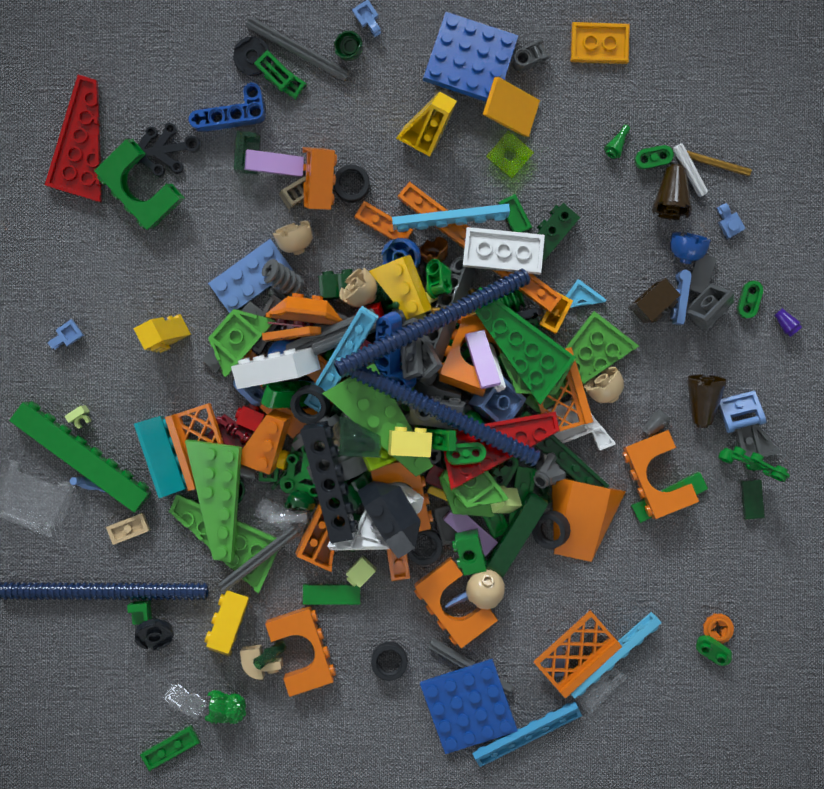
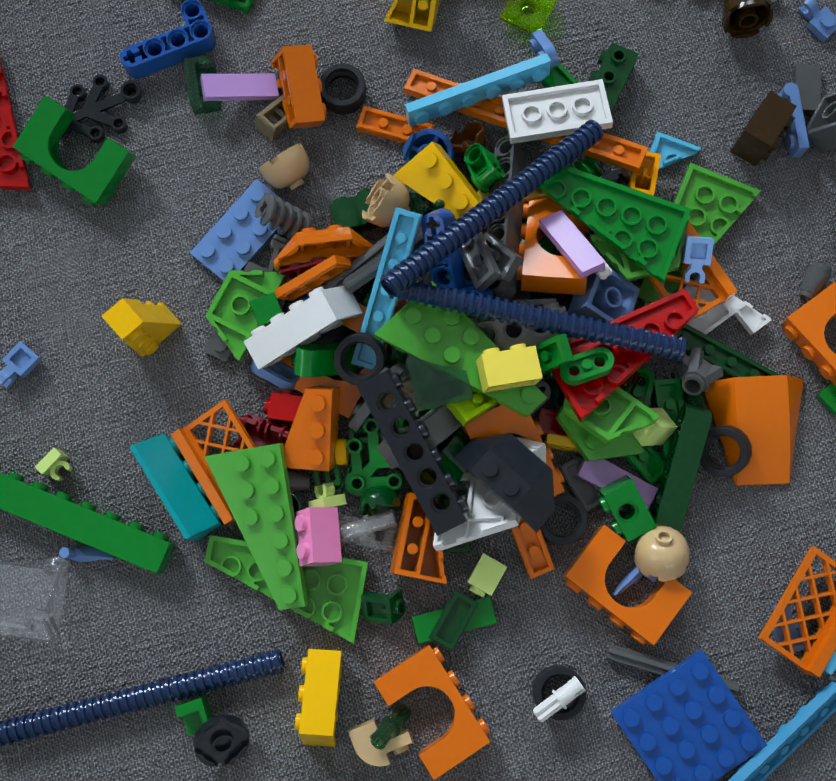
camera: 20 degrees left, 10 degrees down
tan plate [106,512,150,545] -> none
dark grey axle [219,526,299,592] -> none
tan cylinder [584,367,624,403] -> none
blue cylinder [670,232,711,264] -> none
none -> green tile [249,292,282,327]
none -> bright pink brick [295,507,342,567]
none -> yellowish green tile [308,482,347,507]
none -> dark green bracket [361,589,406,625]
none -> dark green tile [429,589,479,652]
none -> medium blue plate [529,29,560,69]
none -> white axle [533,676,586,722]
none -> light blue plate [682,236,714,284]

